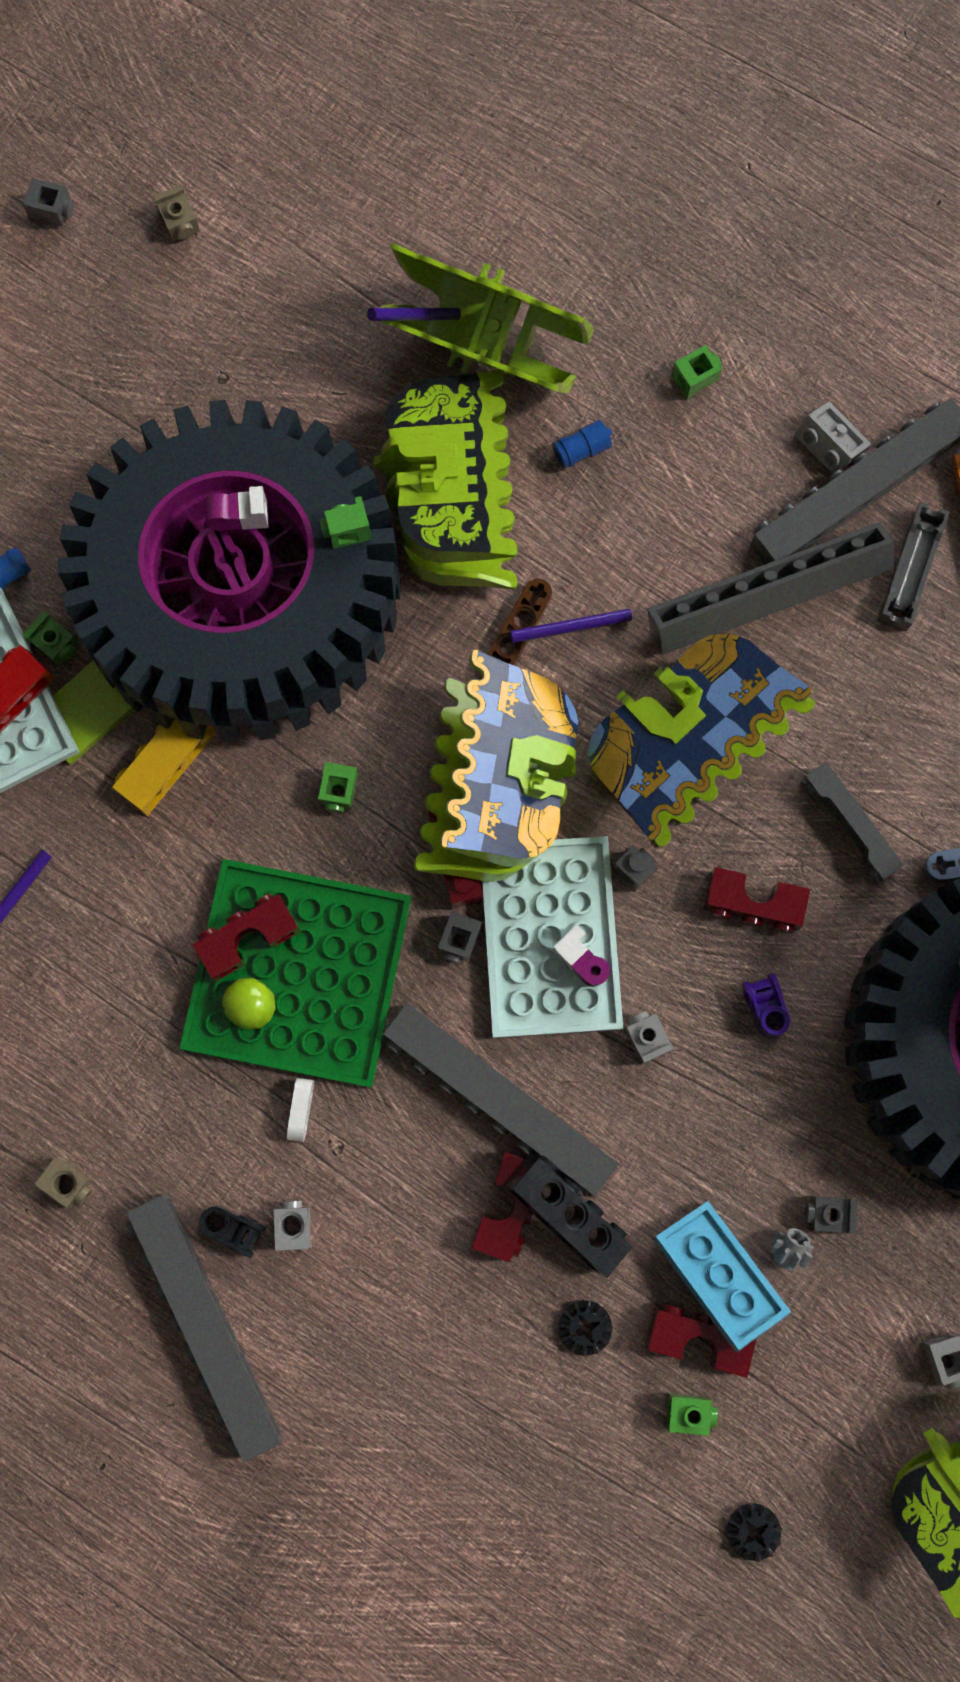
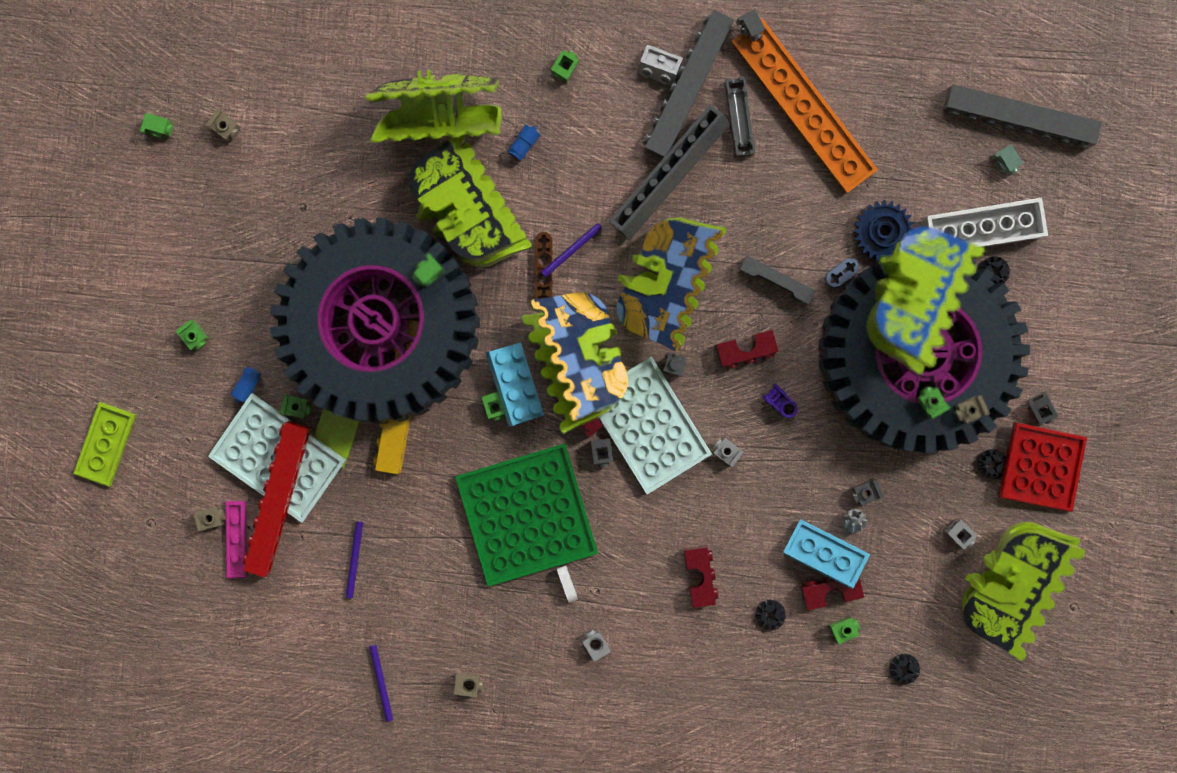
camera: 25 degrees left, 10 degrees up
dark grey brick [22,178,74,226] -> none
dark grey brick [126,1194,284,1463] -> none
dark red arch [193,894,301,982] -> none
black piece [199,1205,267,1258] -> none
leg [205,486,268,531] -> none
lime hair [222,978,276,1030] -> none
dark purple bar [367,308,461,321] -> none
dark grey brick [383,1003,619,1198] -> none
black brick [503,1154,632,1278] -> none
leg [552,925,610,987] -> none
none -> bright green brick [140,113,173,138]
none -> medium azure plate [485,343,544,427]

